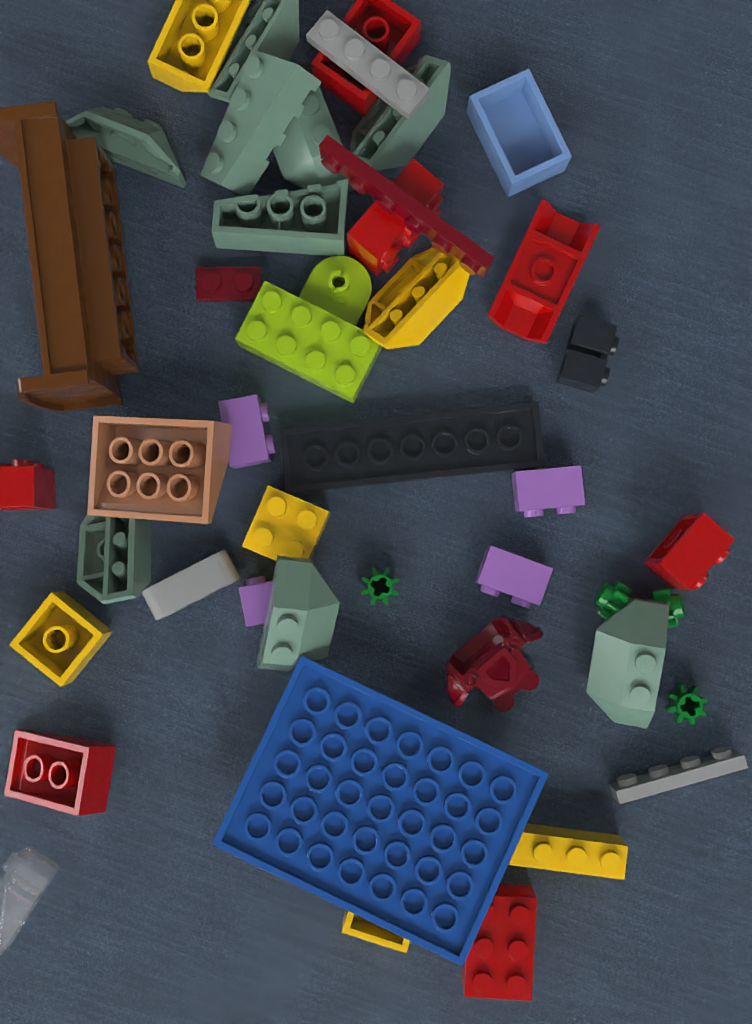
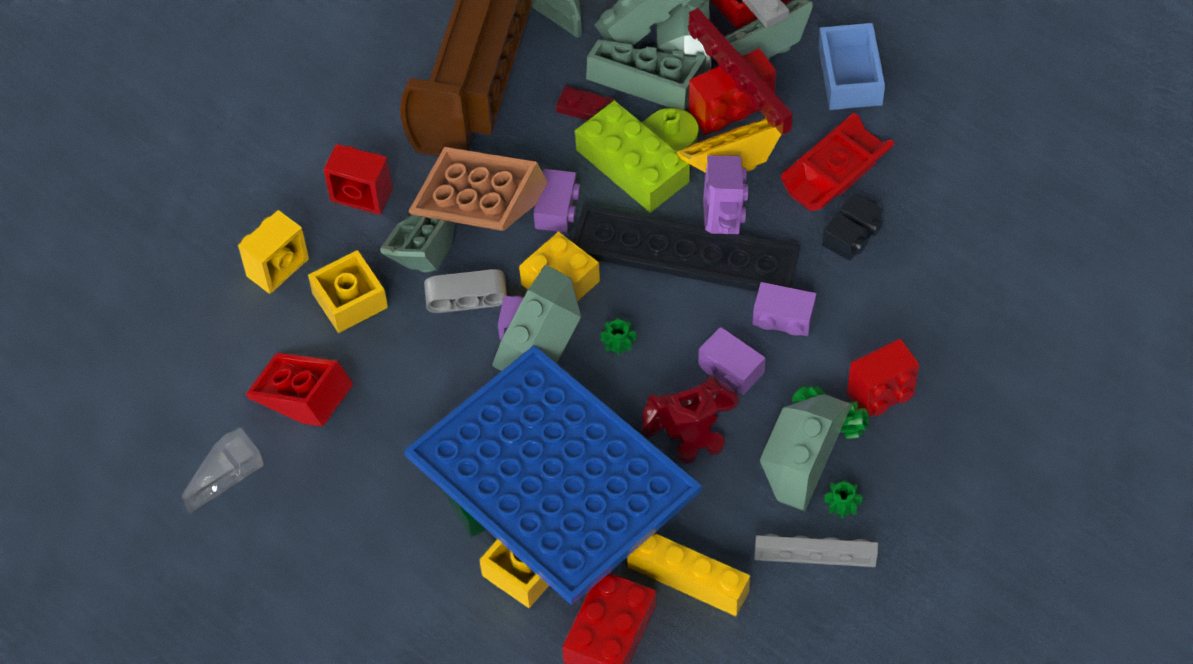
camera: 20 degrees right, 30 degrees down
none -> medium lavender hinge [703,155,748,235]

